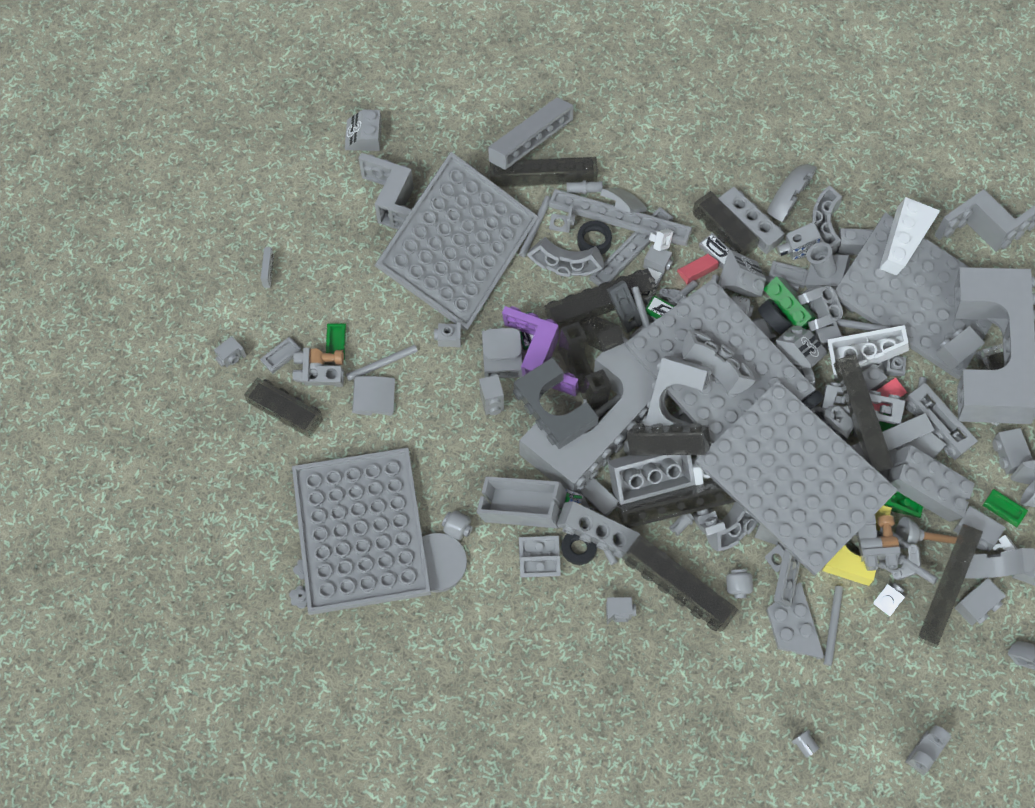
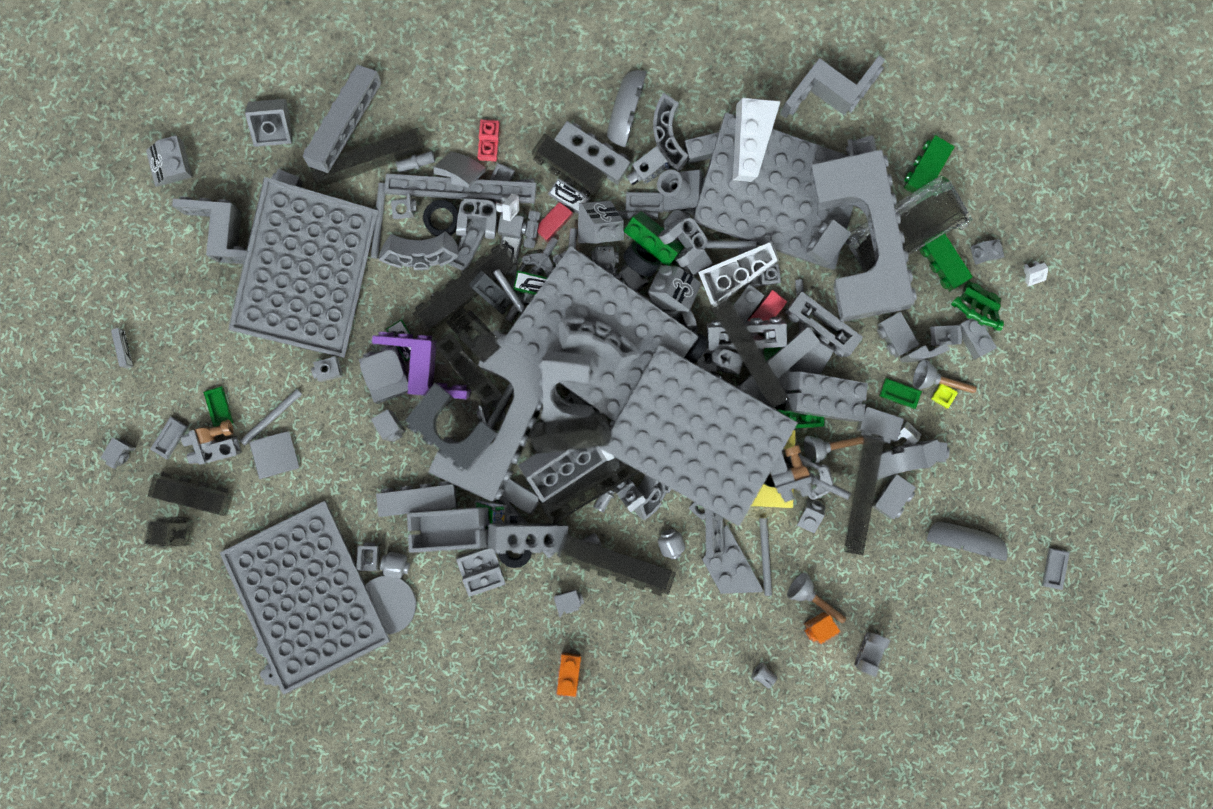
camera: 20 degrees left, 20 degrees up
none -> clear smoke brick [144,516,194,548]
none -> light grey slope [245,99,292,147]
none -> light grey window [357,543,380,571]
none -> light grey brick [376,481,458,517]
none -> light grey piece [456,199,497,239]
none -> coral slope [478,120,499,162]
none -> light grey axle [523,211,540,248]
none -> orange brick [556,652,581,697]
none -> light grey piece [787,573,846,623]
none -> orange brick [804,612,840,645]

